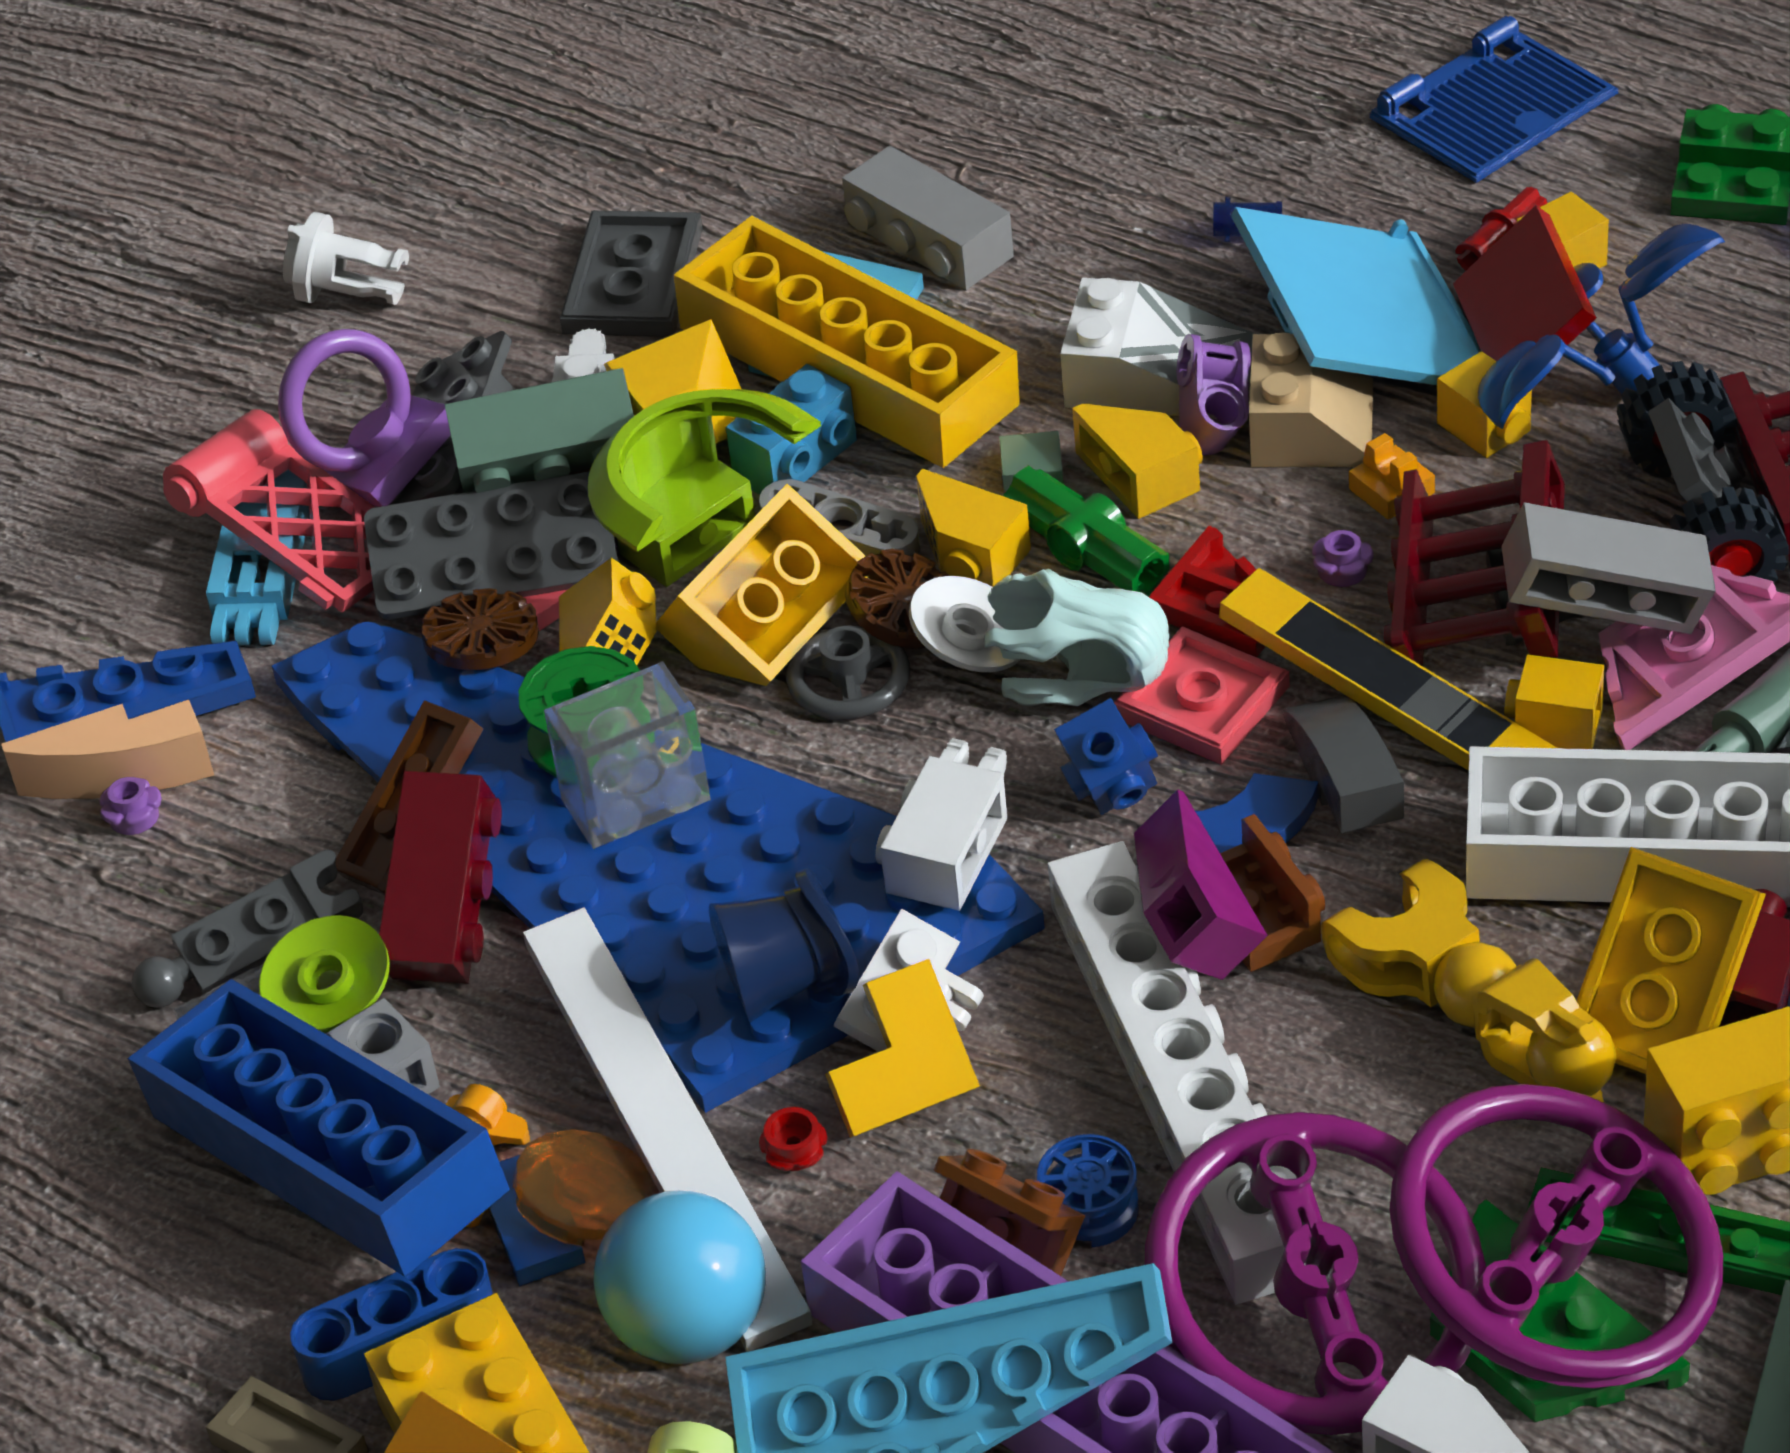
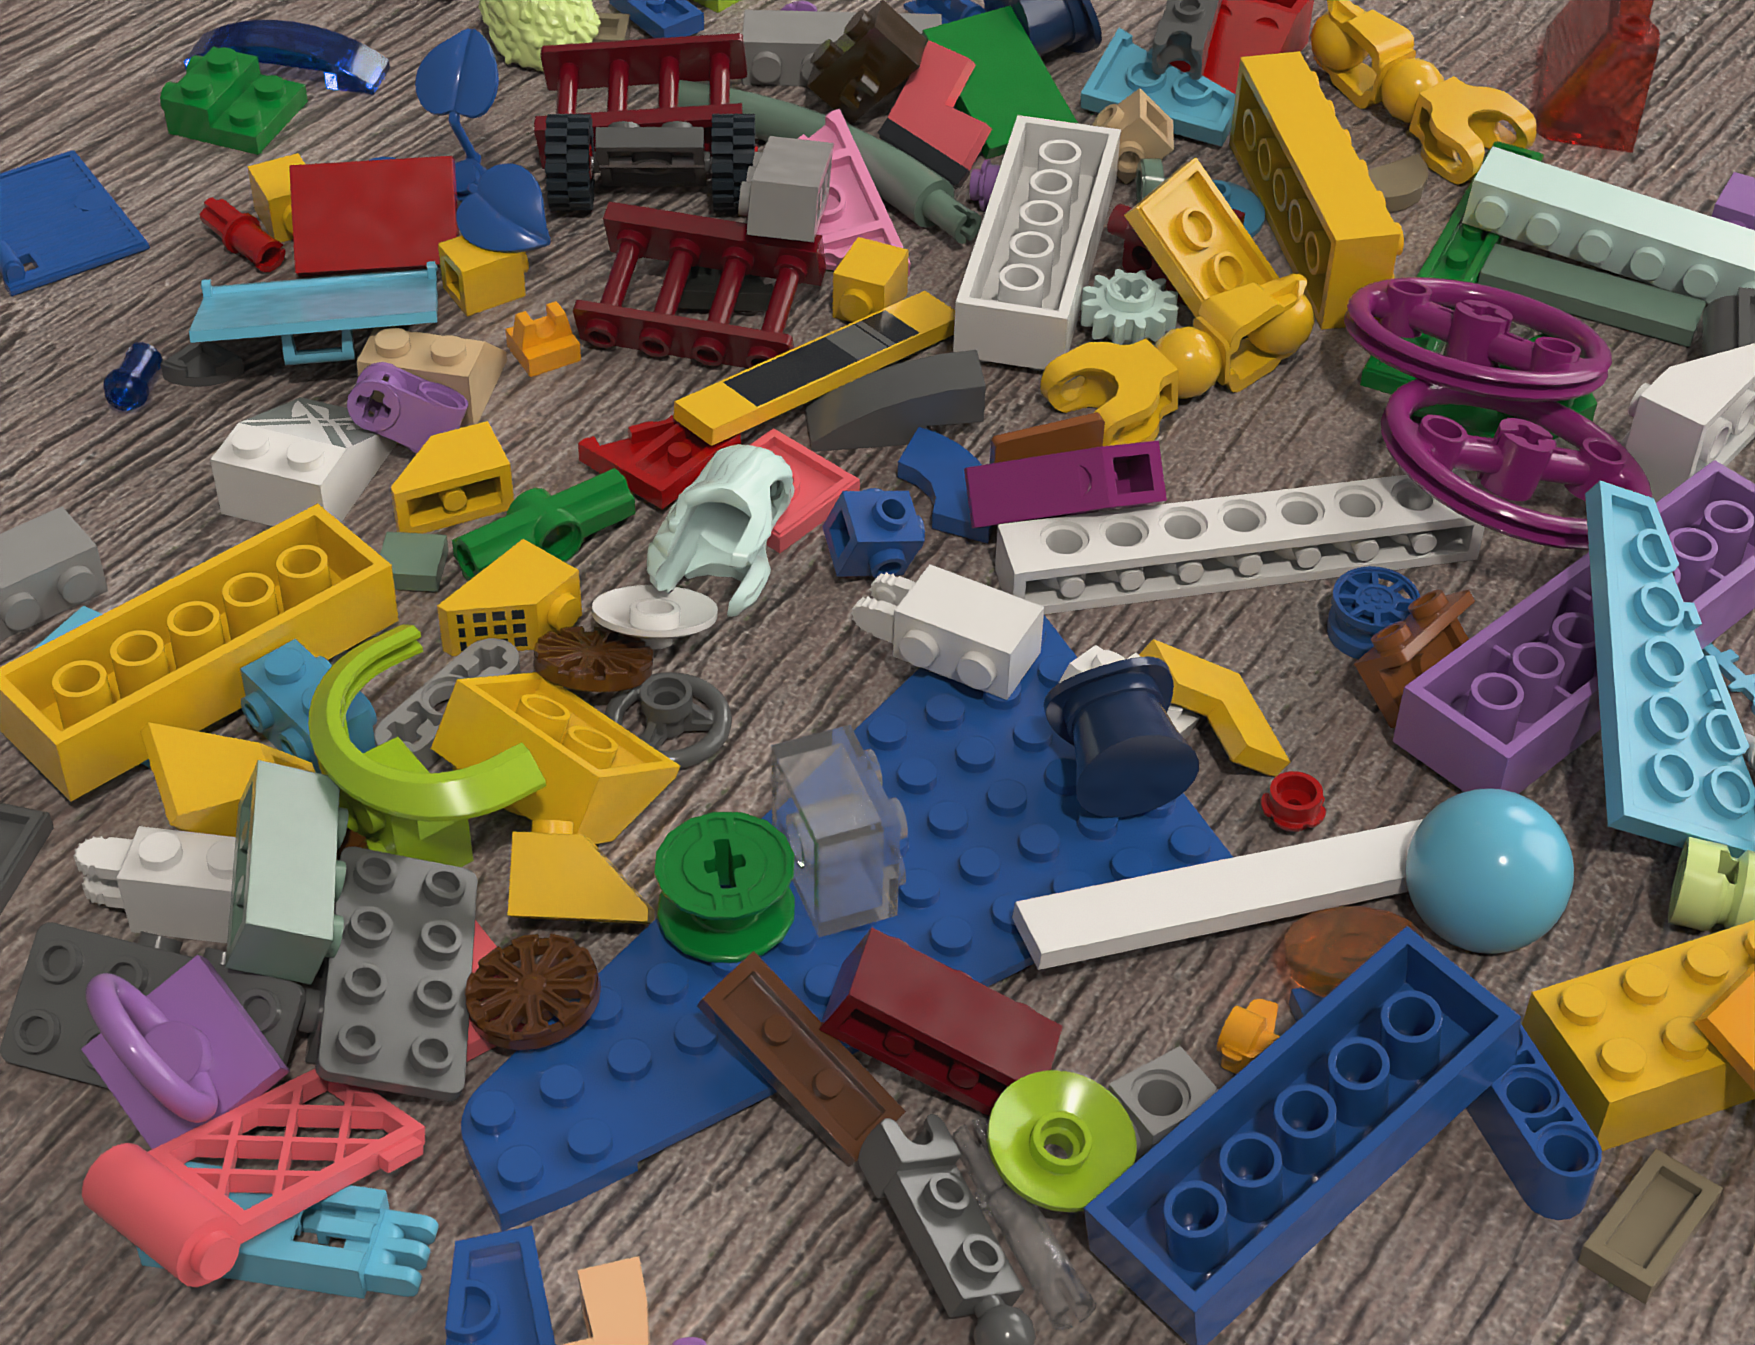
camera: 90 degrees left, 0 degrees up
medium lavender plate [1312,530,1373,587] -> none
none -> light aqua gear [1080,269,1178,345]

